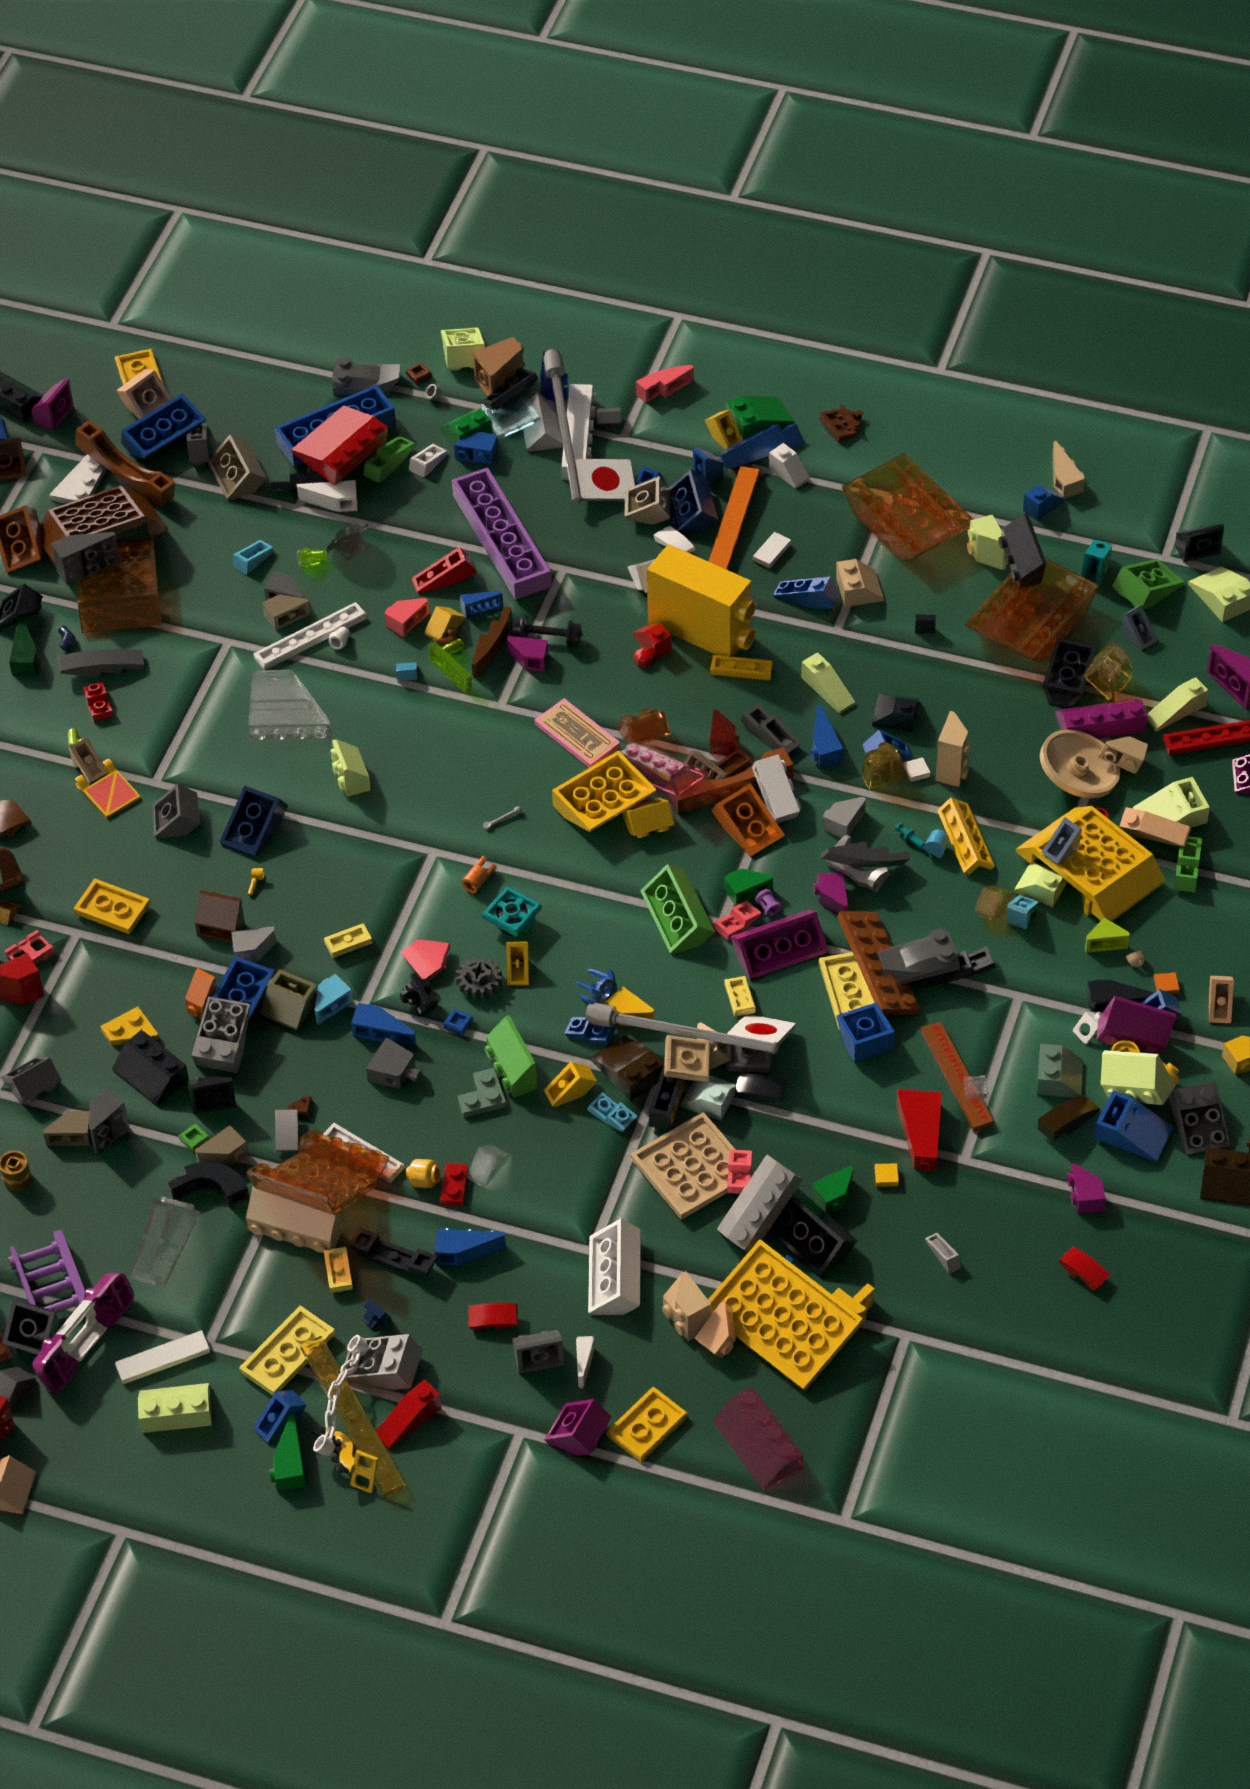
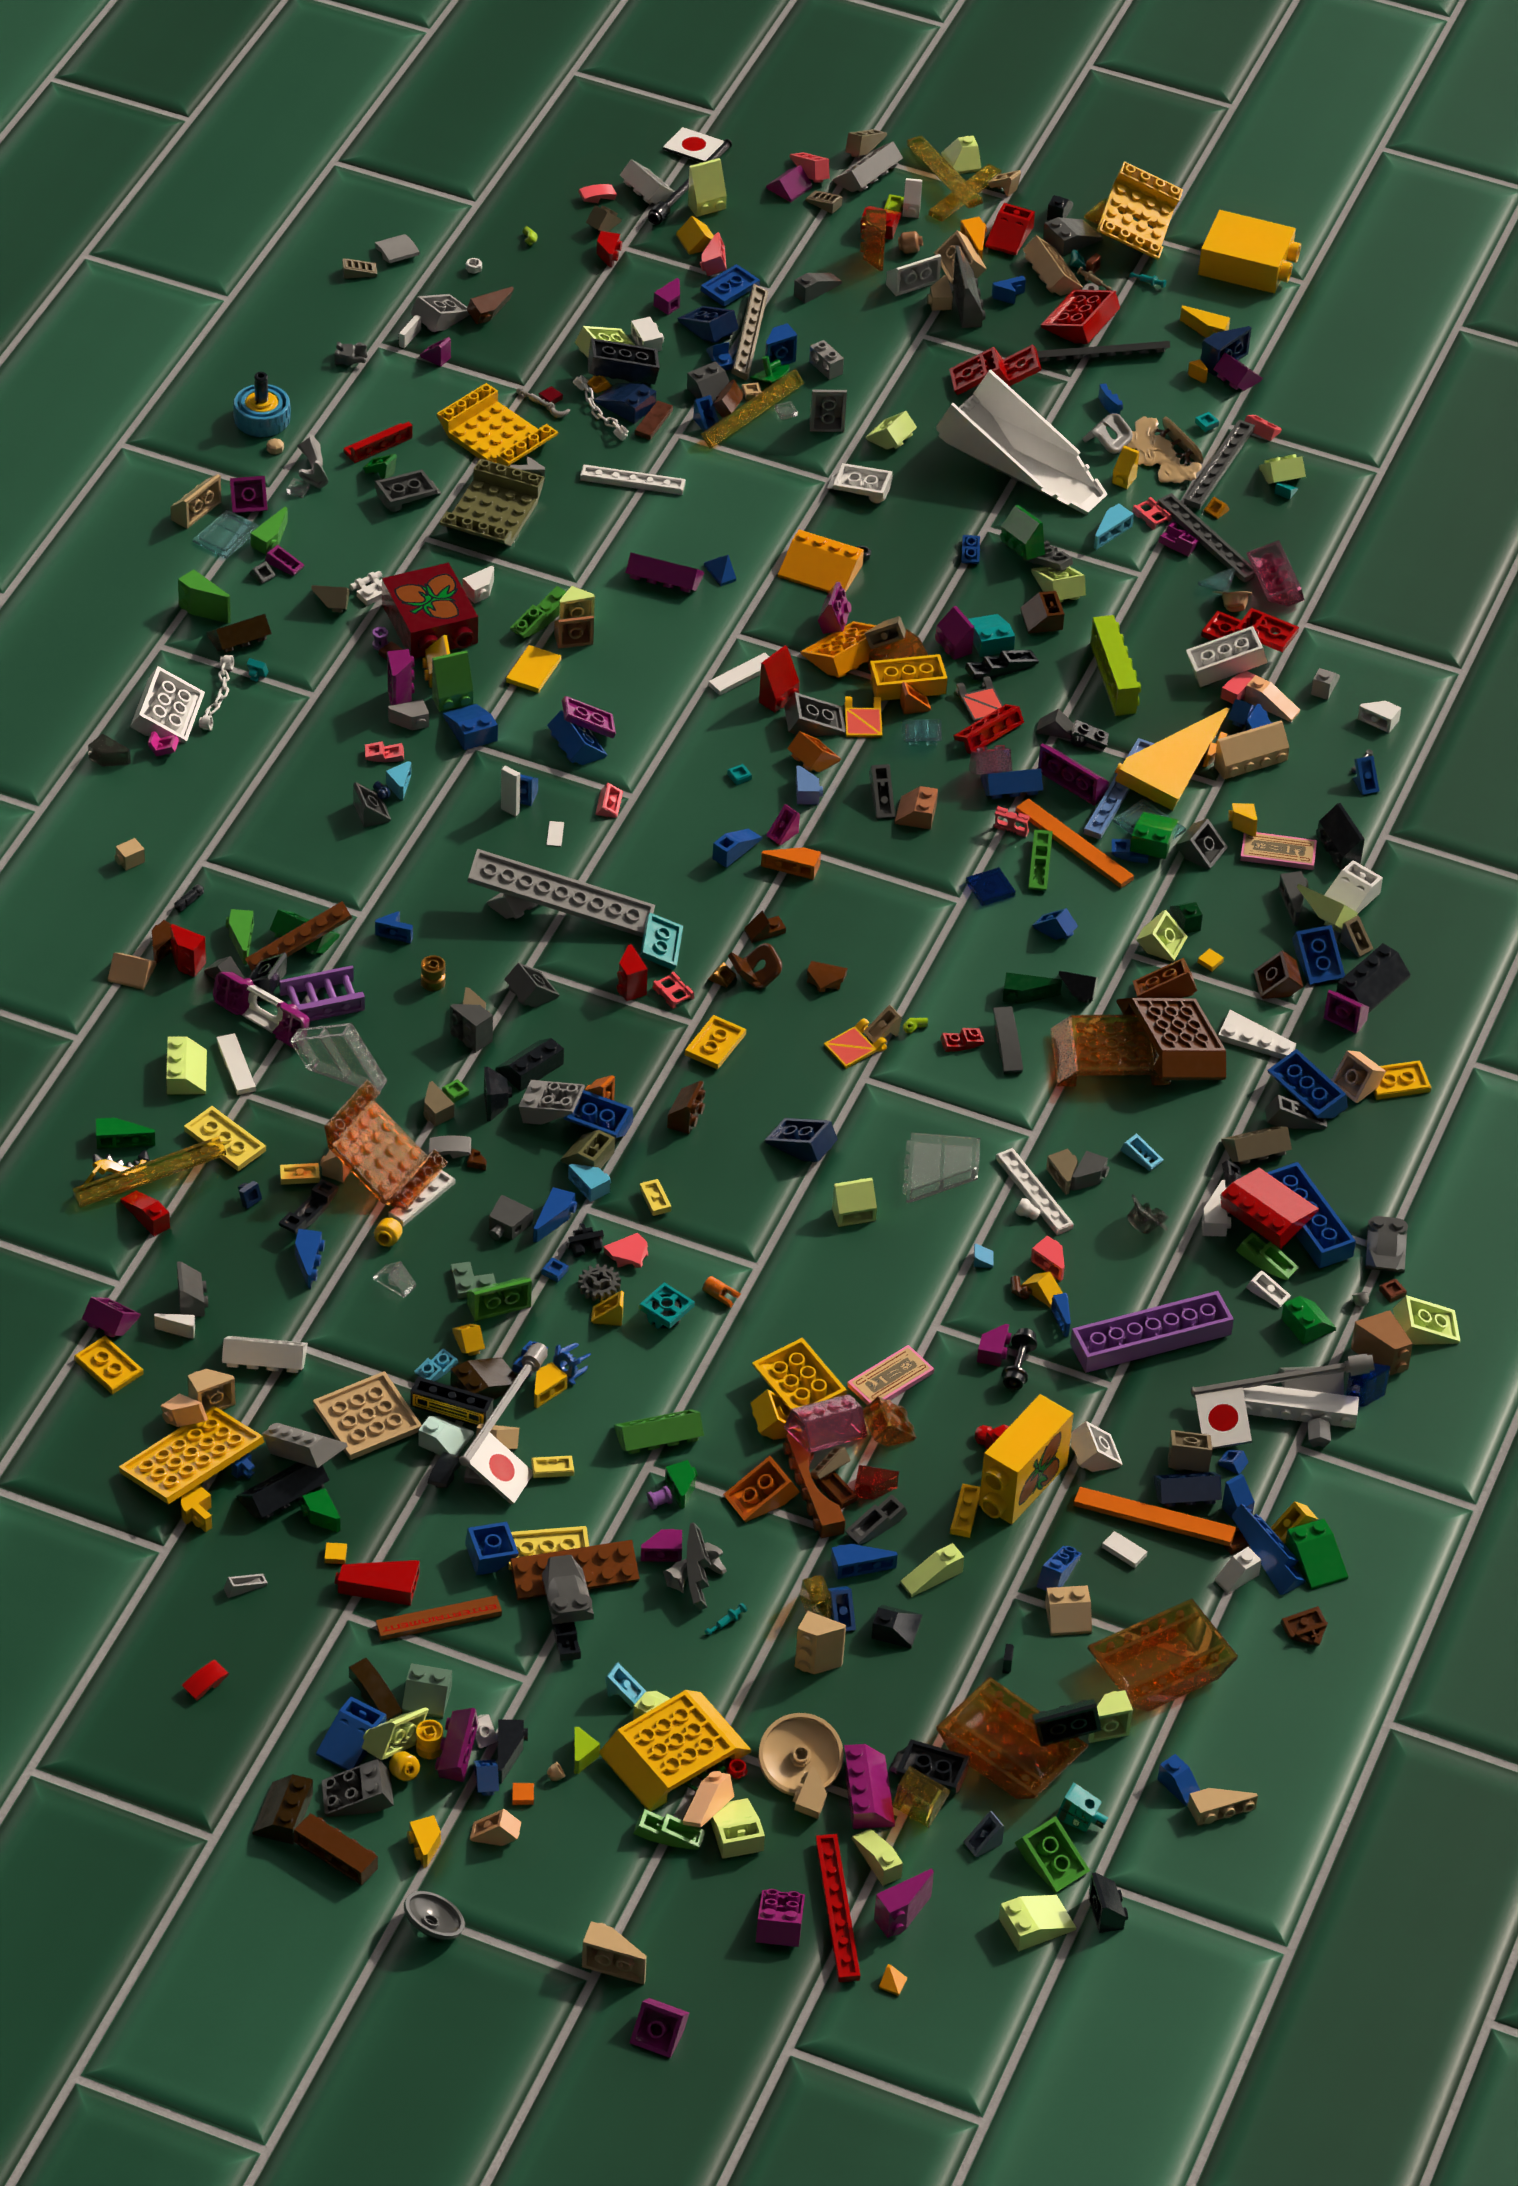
camera: 90 degrees right, 5 degrees down
dark grey slope [51,532,120,585] -> none
dark blue arm [58,626,76,651] -> none
dark orange arch [75,420,175,507] -> none
yellow wing [100,1007,159,1046] -> none
dark grey slope [152,784,200,839] -> none
black arch [167,1162,250,1208] -> none
light grey slope [232,926,276,963] -> none
yellow hand [248,868,264,896] -> none
blue slope [253,1390,307,1443] -> none
clear neon green cone [297,548,327,568] -> none
white piece [313,1335,369,1456] -> none
light grey slope [341,1334,423,1390] -> none
red slope [412,546,477,594] -> none
clear neon green piece [428,639,472,693] -> none
red plate [440,1163,468,1206] -> none
blue slope [454,432,498,464] -> none
red slope [469,1303,518,1331] -> none
reddish brown slope [472,607,512,678] -> none
clear light blue piece [480,390,541,439] -> none
black wing [482,367,539,410] -> none
light grey hinge [483,806,522,830] -> none
coral slope [636,365,694,403] -> none
white slope [654,526,695,553] -> none
tan tile [664,1035,710,1082] -> none
coral slope [713,901,761,940] -> none
clear pink slope [713,1386,803,1491] -> none
coral slope [727,1150,752,1194] -> none
magenta slope [731,910,828,979] -> none
white brick [752,754,801,823] -> none
light grey slope [822,797,866,838] -> none
dark azure brick [923,830,950,859] -> none
yellow fence [937,798,995,875] -> none
clear tile [963,1075,988,1099] -> none
clear yellow slope [974,885,1013,920] -> none
sand blue slope [1041,817,1082,864] -> none
magenta slope [1067,1164,1106,1214] -> none

